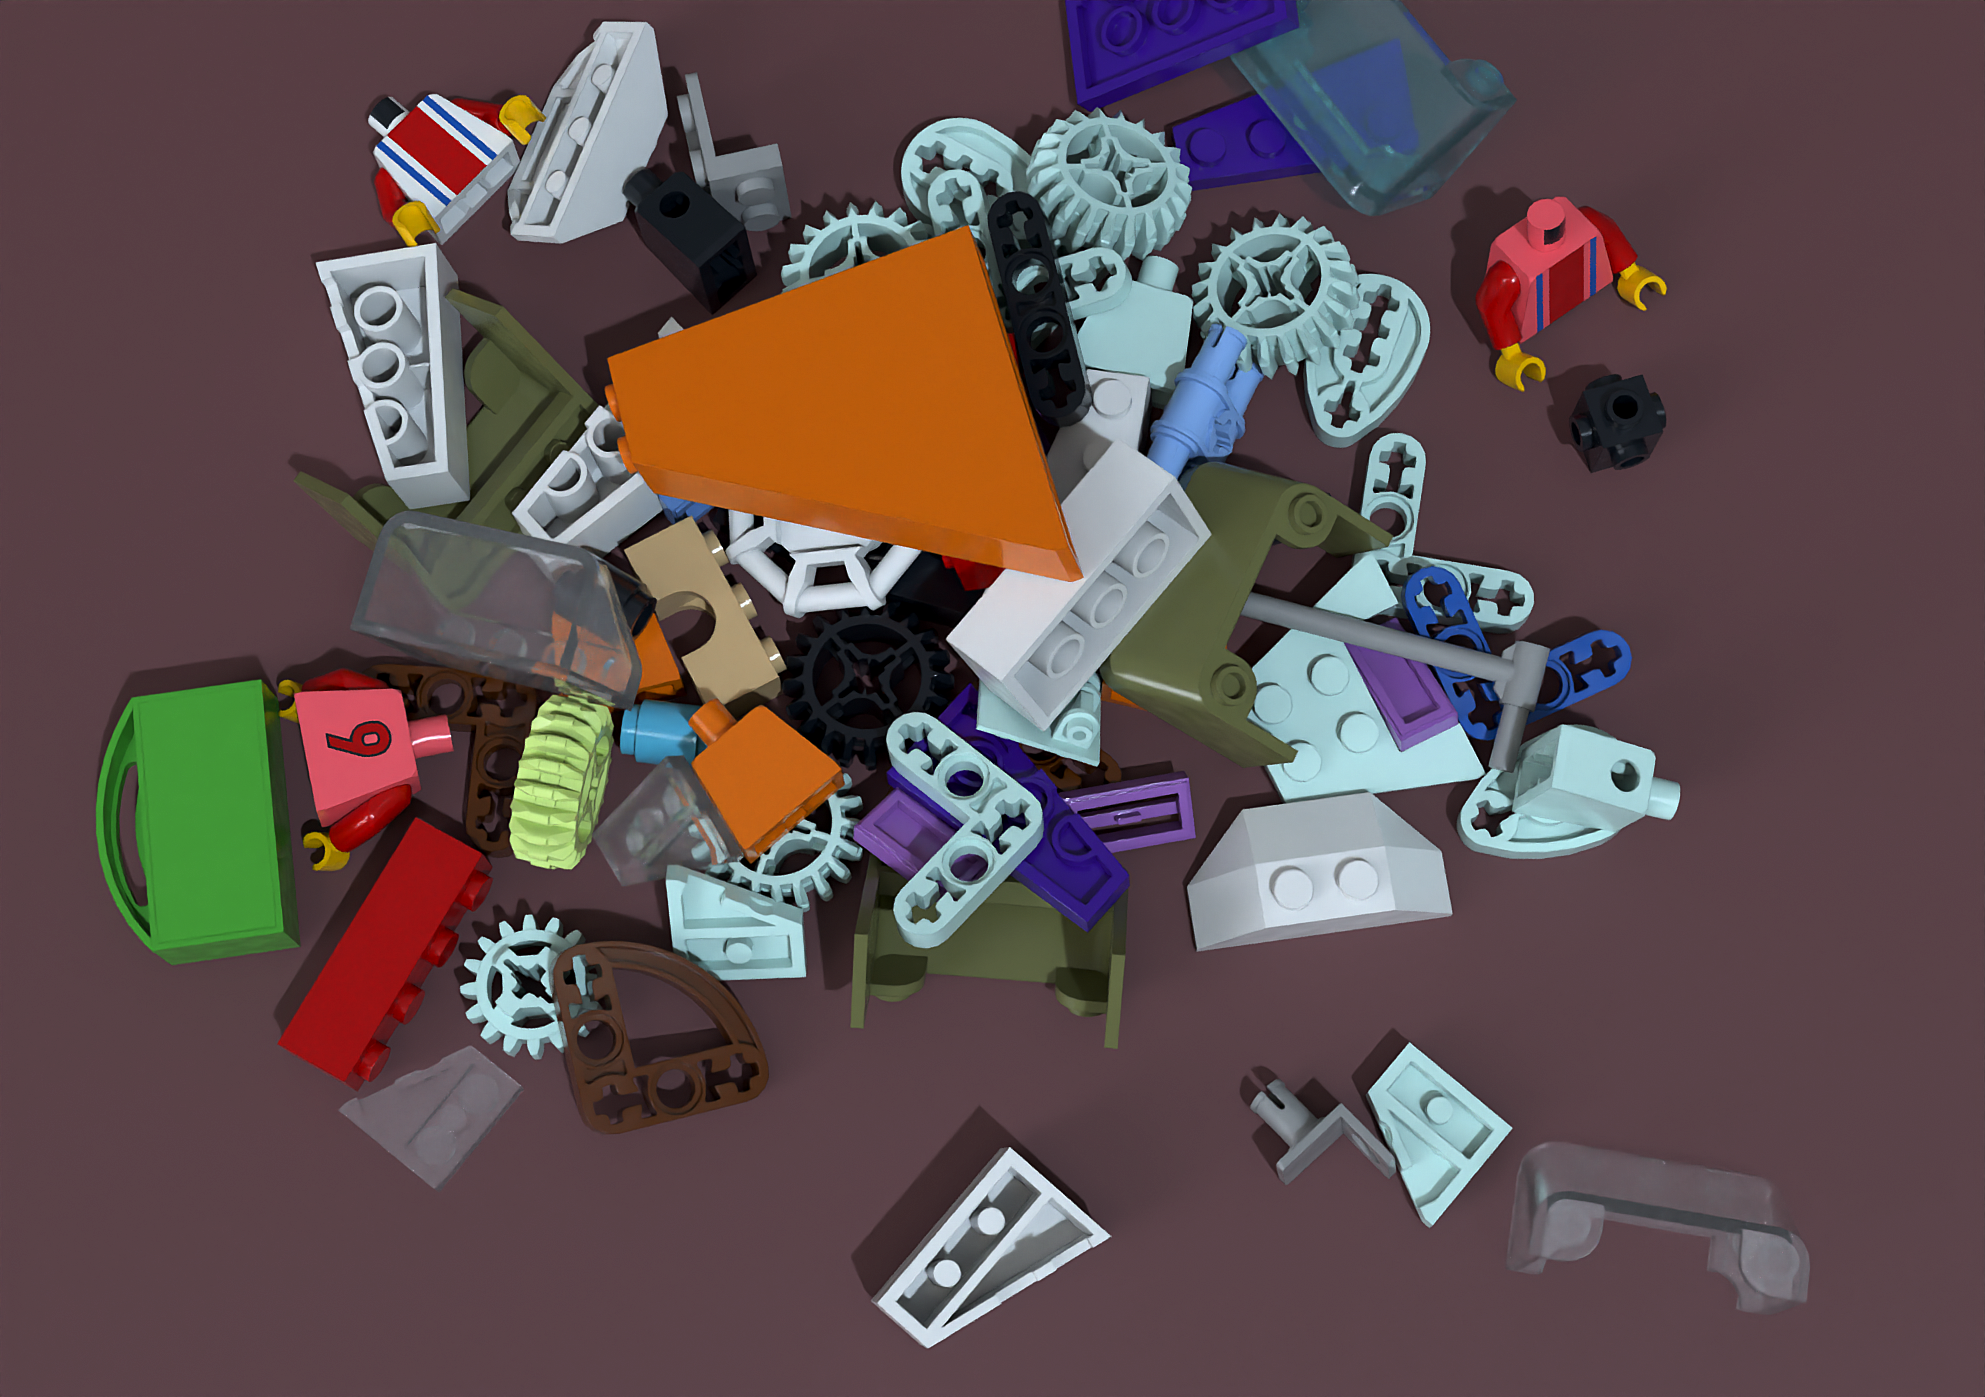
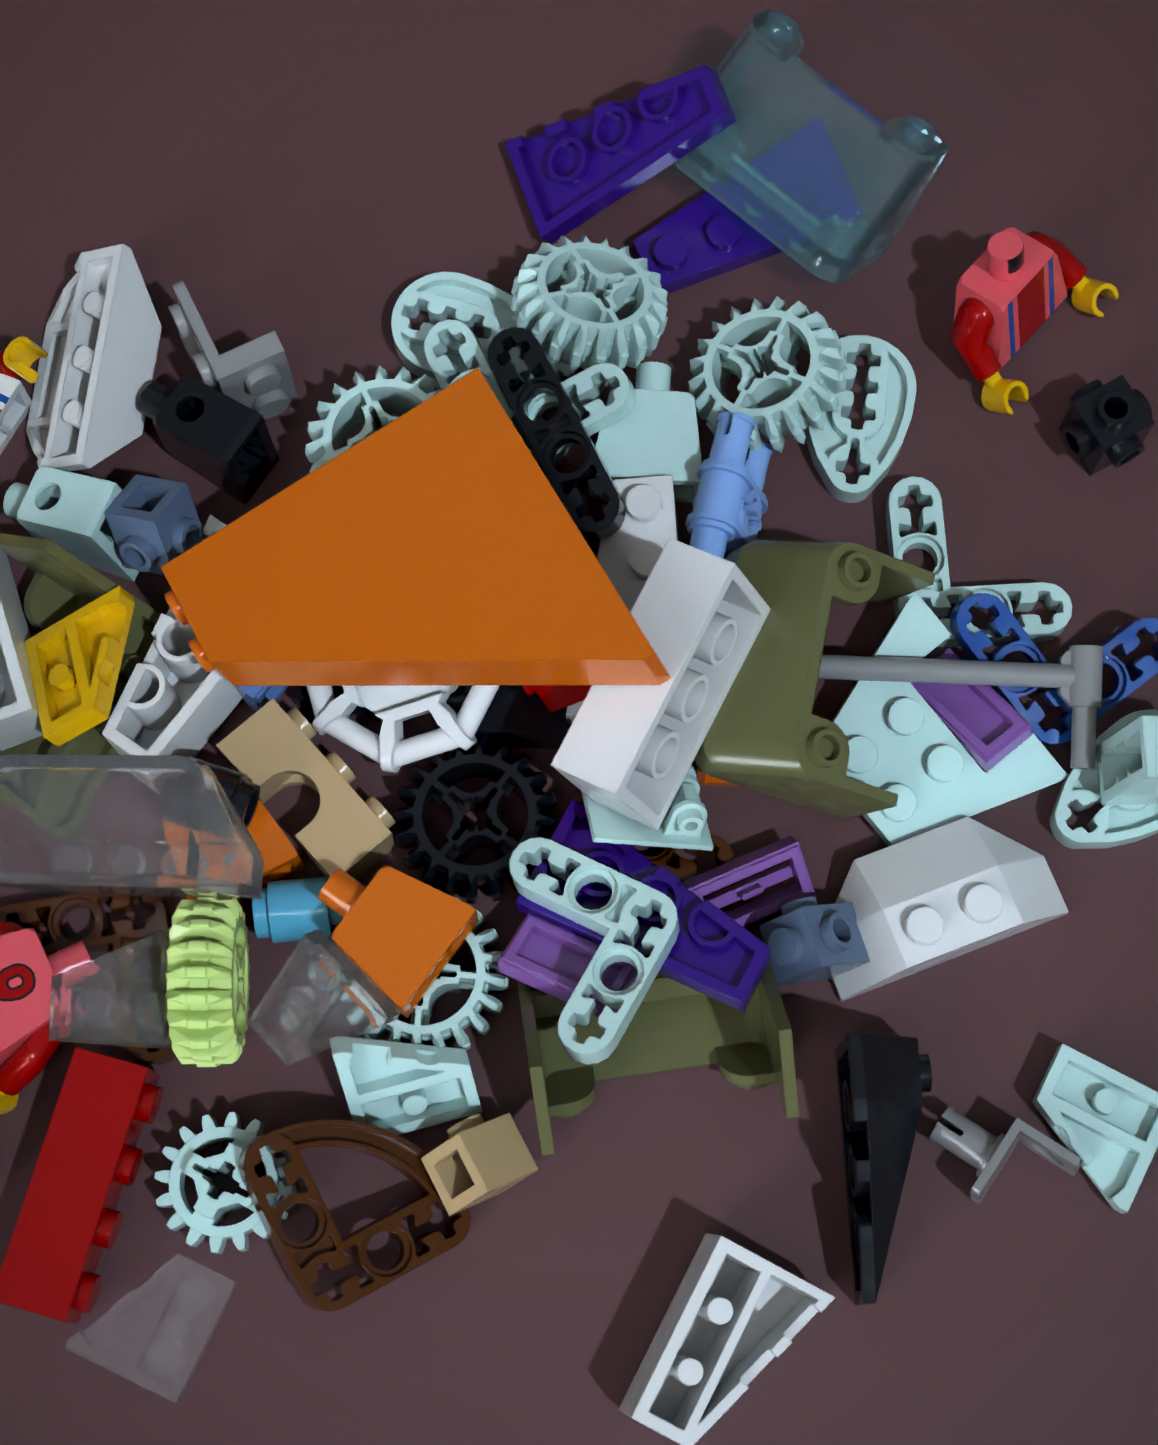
camera: 15 degrees left, 0 degrees up
none -> light aqua torso [3,466,139,582]
none -> yellow wing [24,586,135,747]
none -> clear wing [49,926,172,1049]
none -> sand blue brick [104,474,204,575]
none -> tan brick [421,1113,539,1216]
none -> sand blue brick [759,896,870,986]
none -> black wedge [835,1033,932,1305]

